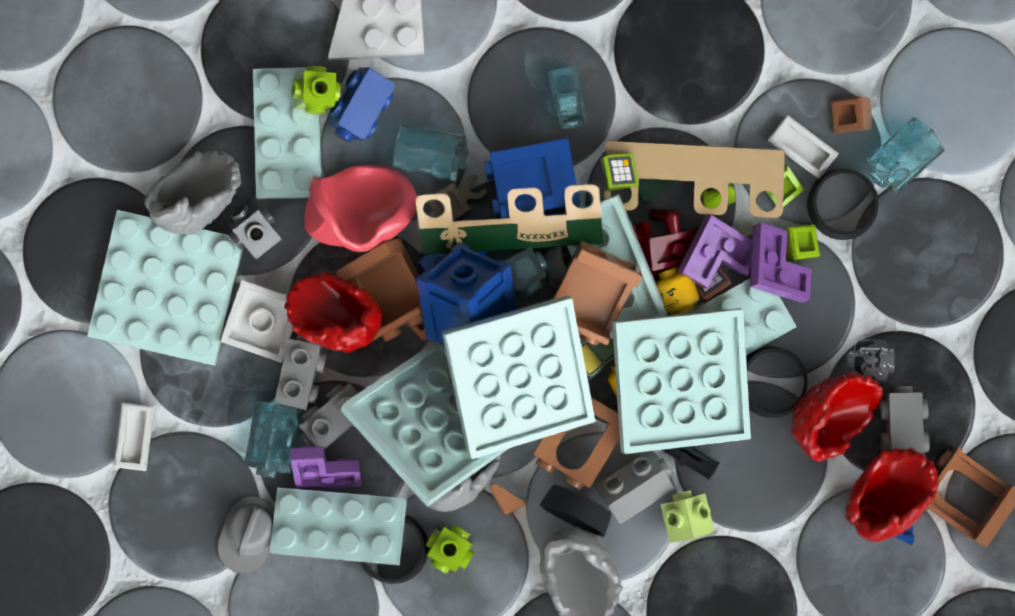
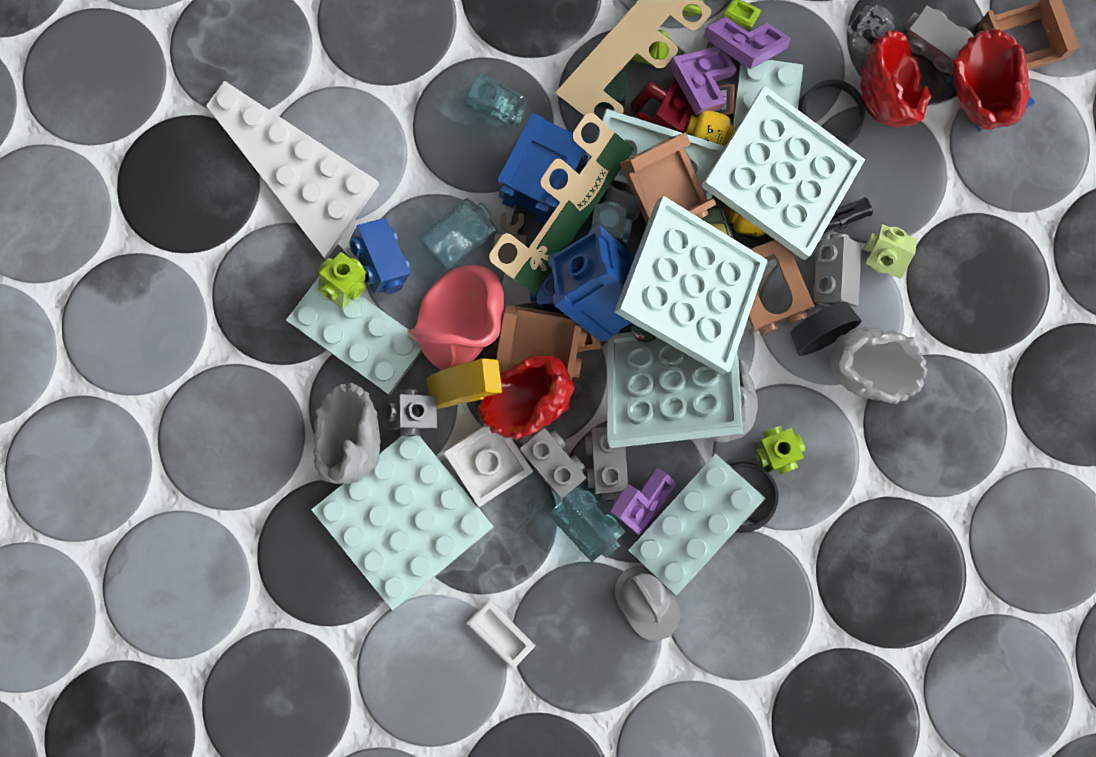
camera: 55 degrees left, 5 degrees down
nougat slope [490,483,527,515] -> none
slope [600,153,639,191] -> none
none -> yellow slope [426,359,502,409]

